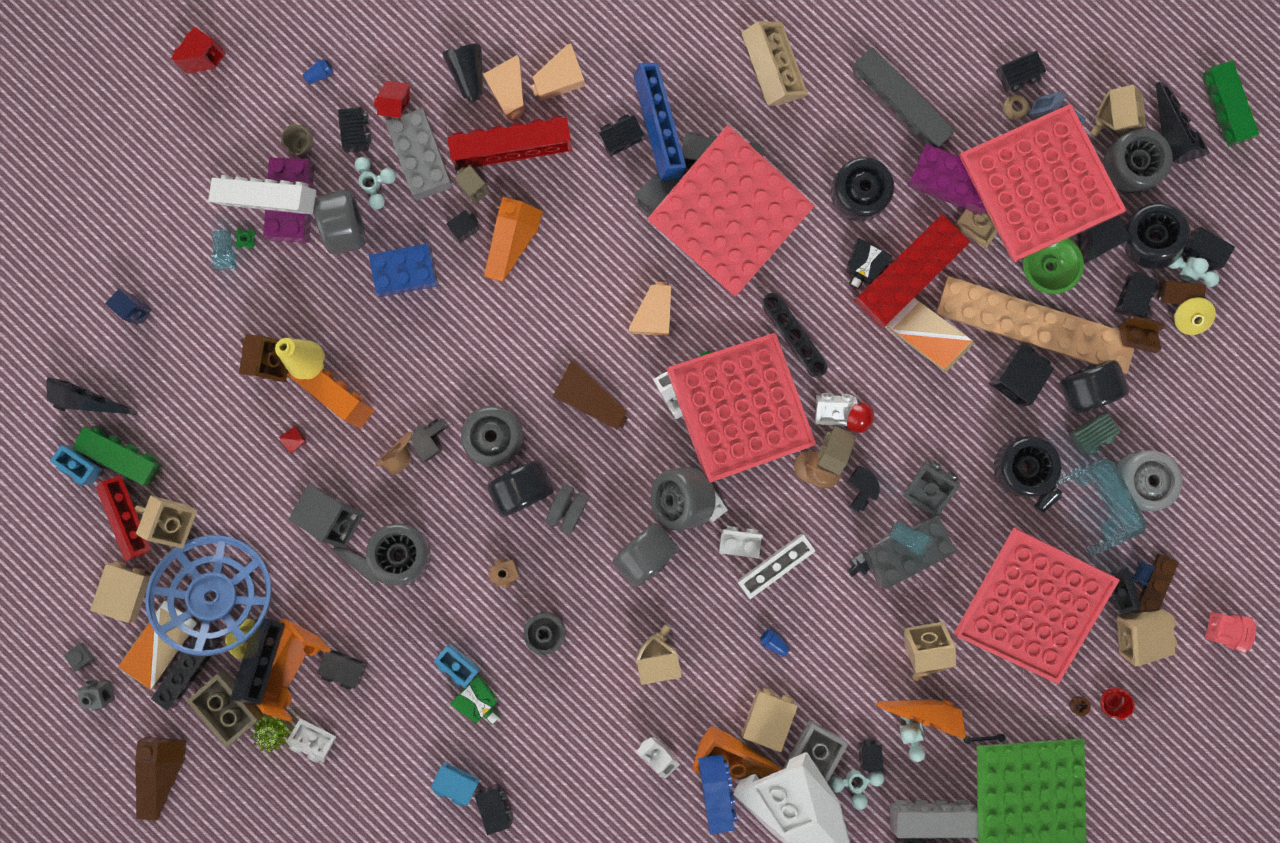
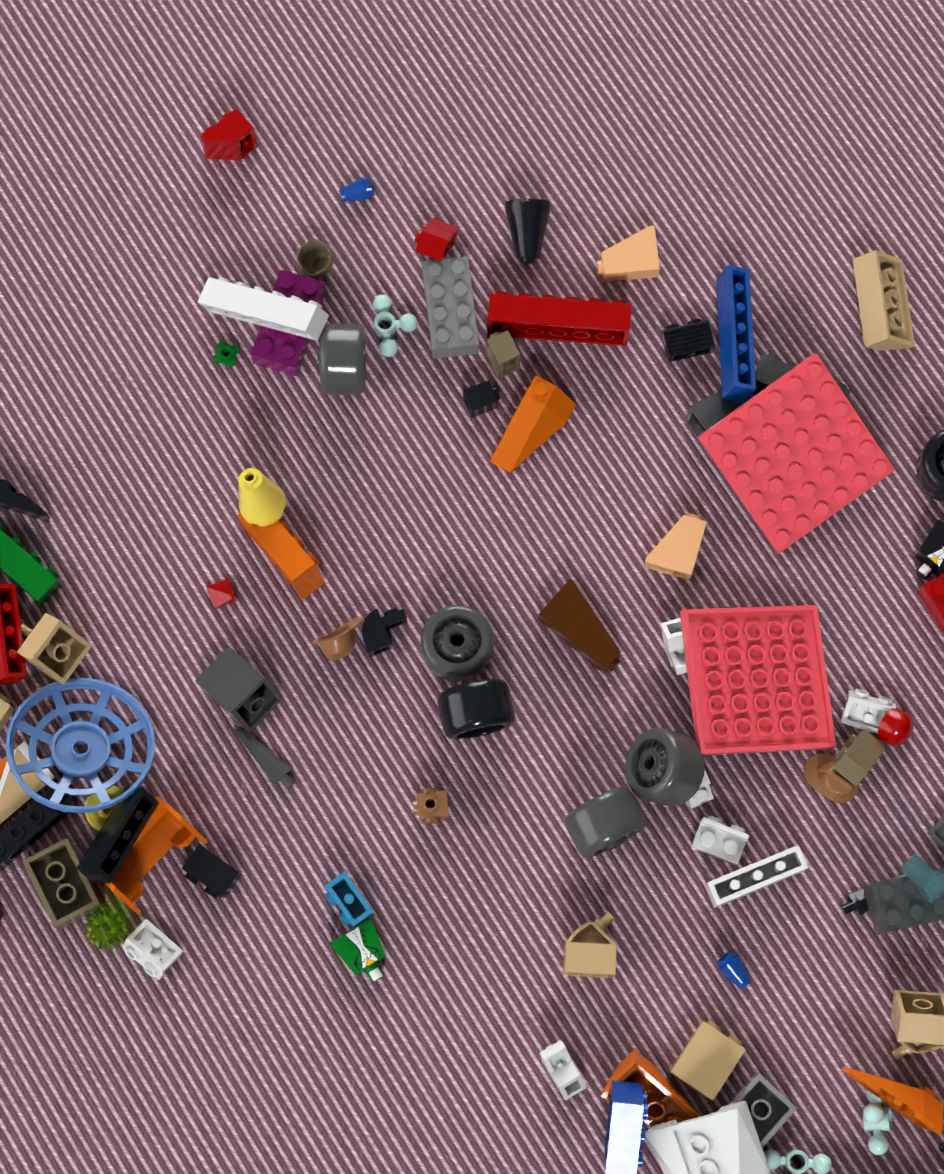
camera: 15 degrees right, 10 degrees down
dark blue brick [105,289,152,325] -> none
clear light blue piece [211,230,236,271] -> none
reddish brown piece [239,334,288,382] -> none
black brick [338,107,372,153] -> none
dark grey wheel [366,523,431,586] -> none
blue brick [369,243,439,298] -> none
dark azure brick [430,762,480,806] -> none
black brick [474,784,514,835] -> none
light nougat slope [483,55,525,120] -> none
dark grey brick [524,612,566,655] -> none
dark grey wheel [545,483,590,535] -> none
black beam [762,293,828,378] -> none
black brick [846,466,880,513] -> none
black brick [858,738,884,771] -> none

